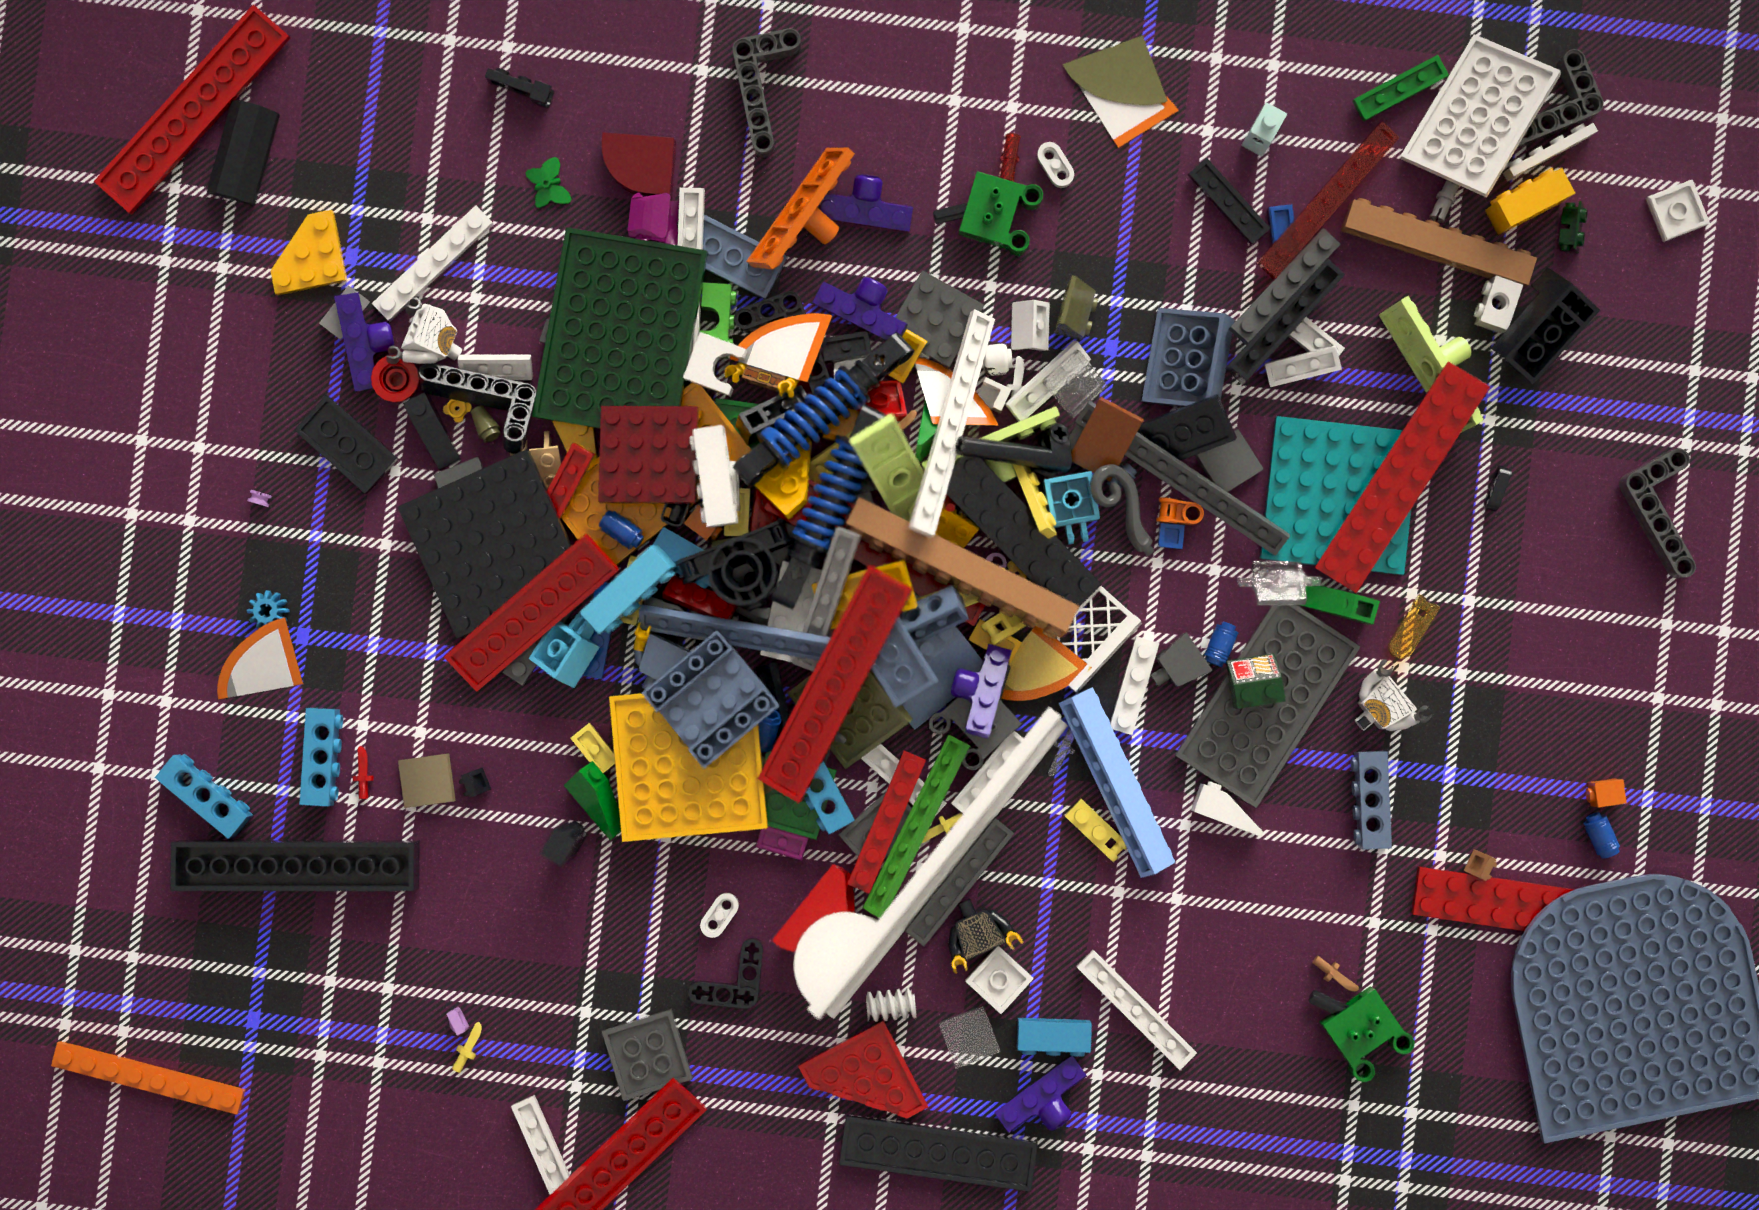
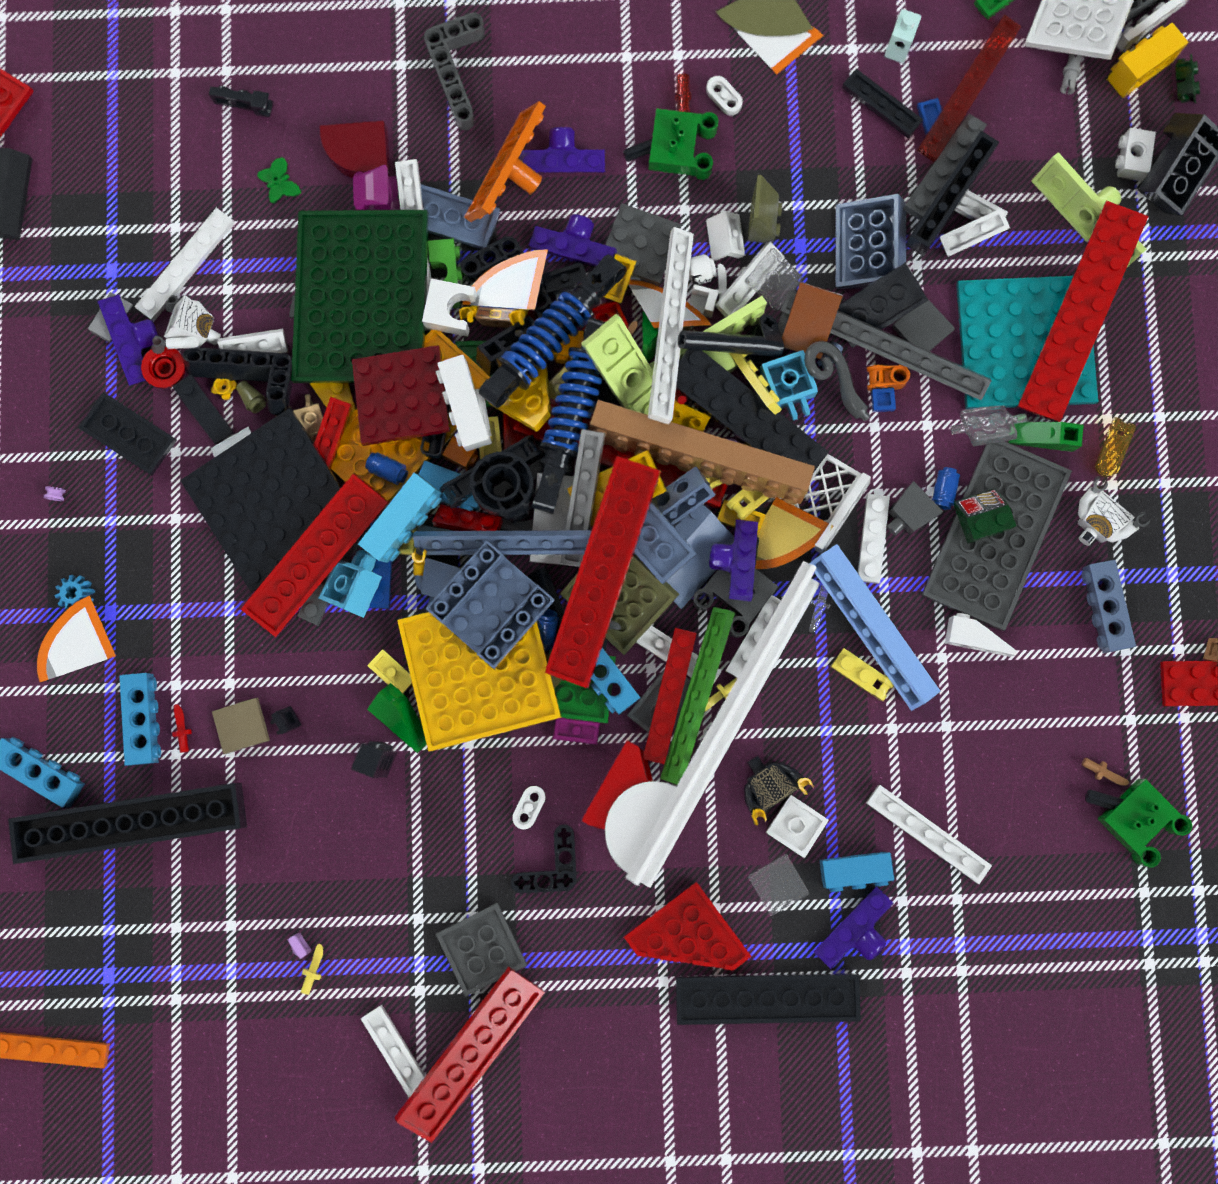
camera: 10 degrees left, 5 degrees down
yellow plate [271,210,347,295] -> none
white piece [866,988,916,1022] -> none
dark grey plate [905,818,1014,946] -> none
medium nougat brick [1341,198,1537,289] -> none
black beam [1483,465,1512,512] -> none

